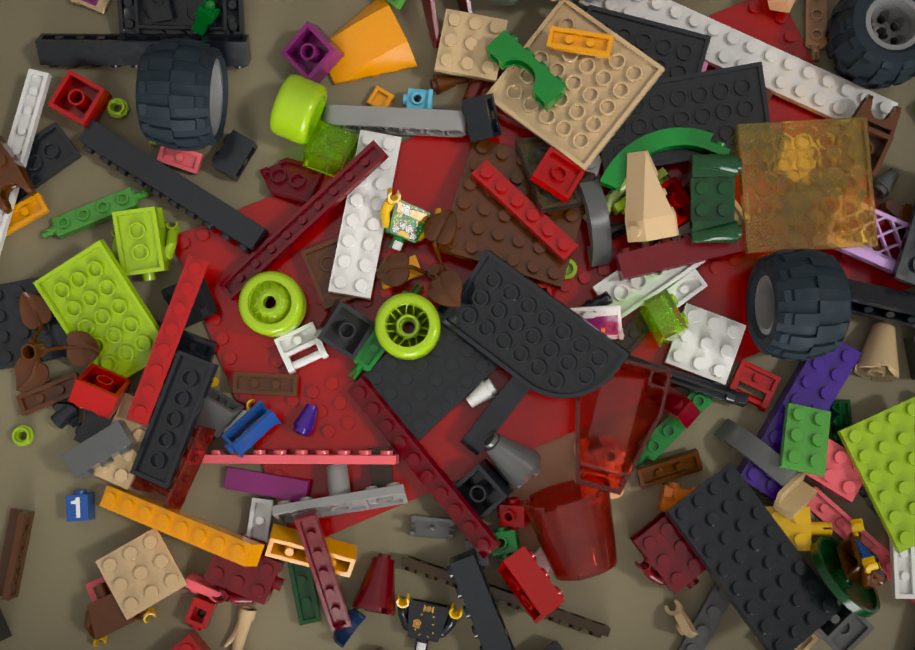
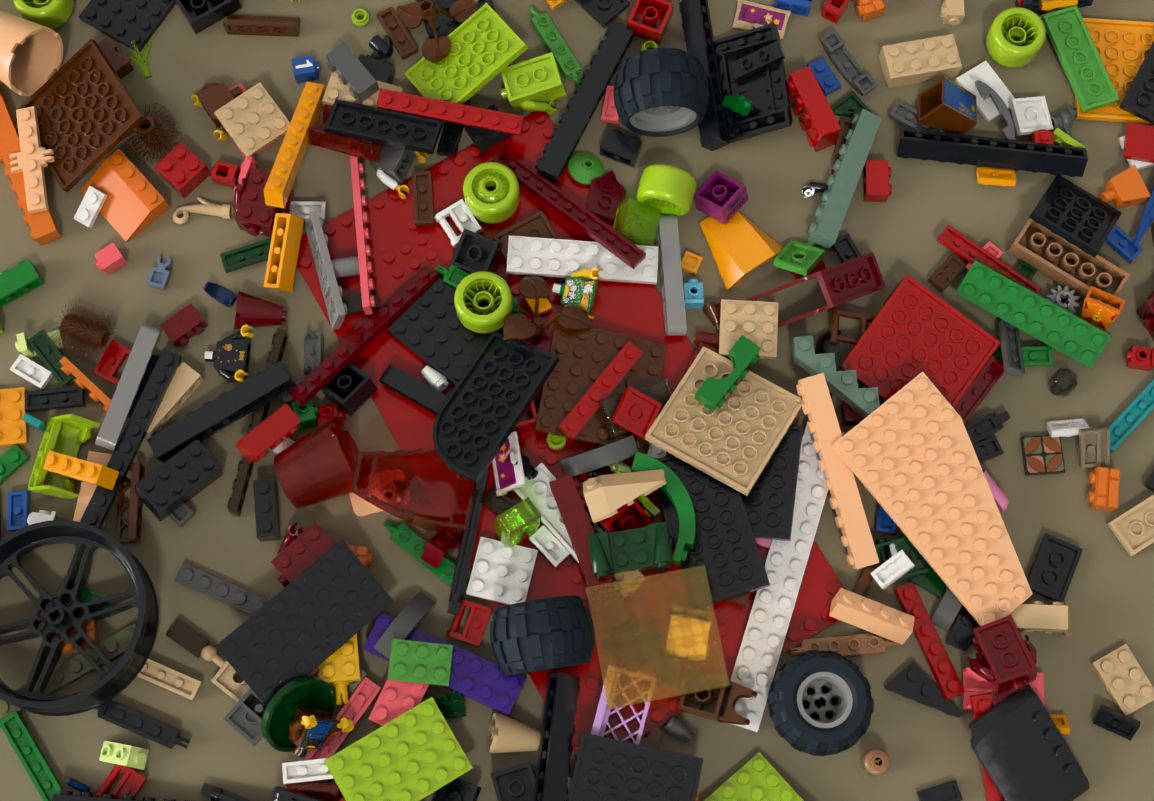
camera: 85 degrees right, 10 degrees down
red brick [68,363,132,419] -> none
blue window [221,400,281,458] -> none
magenta tile [224,466,310,502] -> none
dark purple cone [293,404,318,437] -> none
dark red tile [294,509,352,632] -> none
black brick [462,93,502,142] -> none
dark grey cone [482,432,541,490] -> none
light orange plate [546,26,614,59] -> none
reddish brown plate [635,448,703,489] -> none
tan plate [664,600,698,639] -> none
tan panel [773,472,818,520] -> none
none -> black brick [253,478,281,542]
none -> bright green dish [568,152,604,185]

